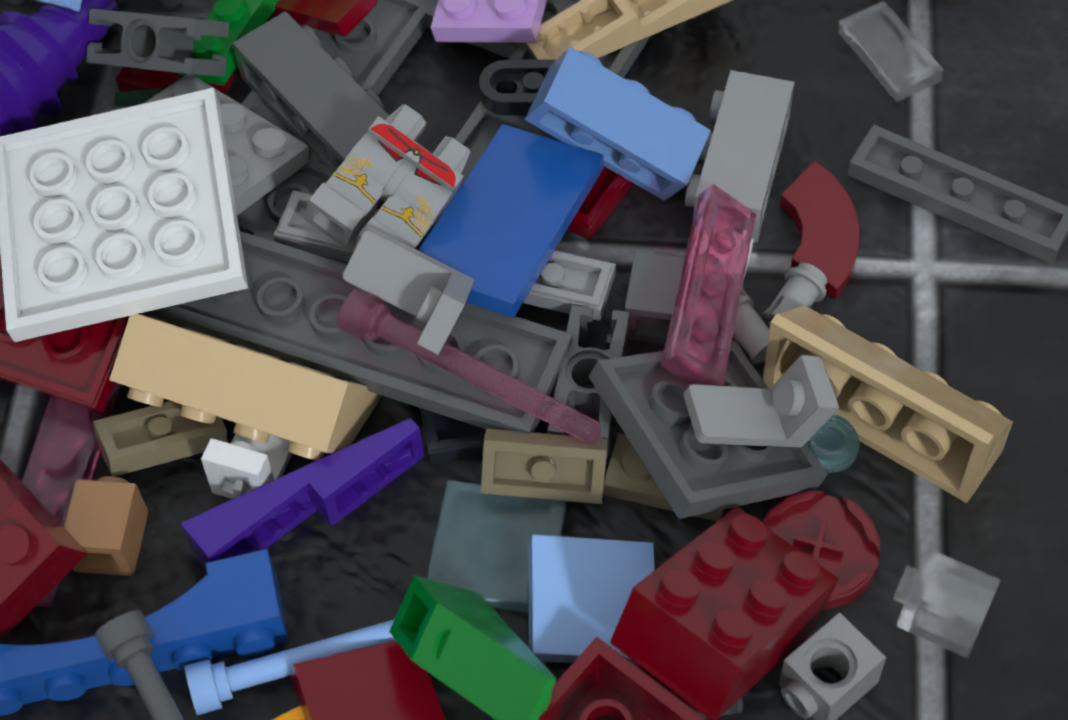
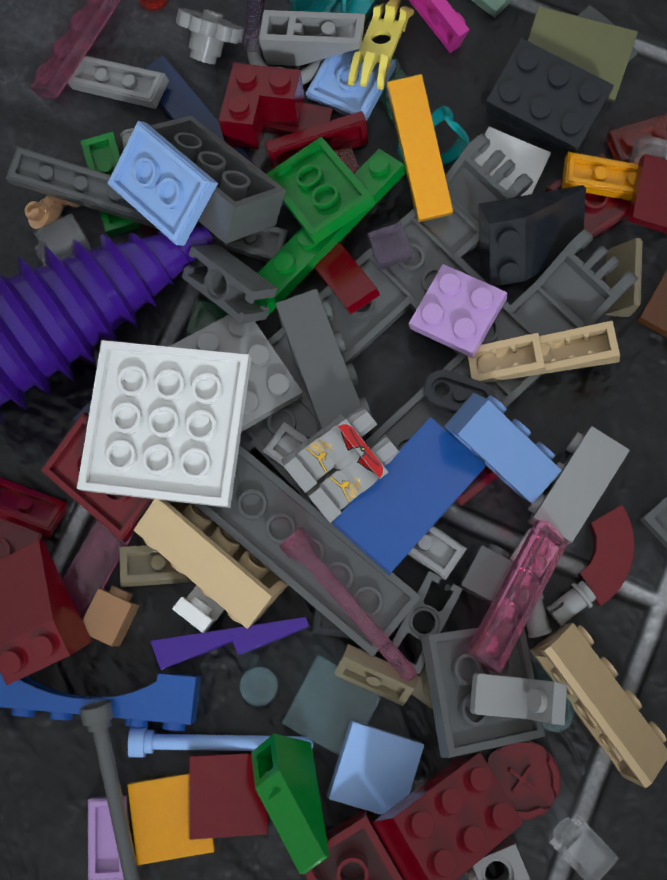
camera: 20 degrees right, 20 degrees up
light grey bracket [343,227,475,355] -> none
none -> clear light blue plate [240,667,278,706]

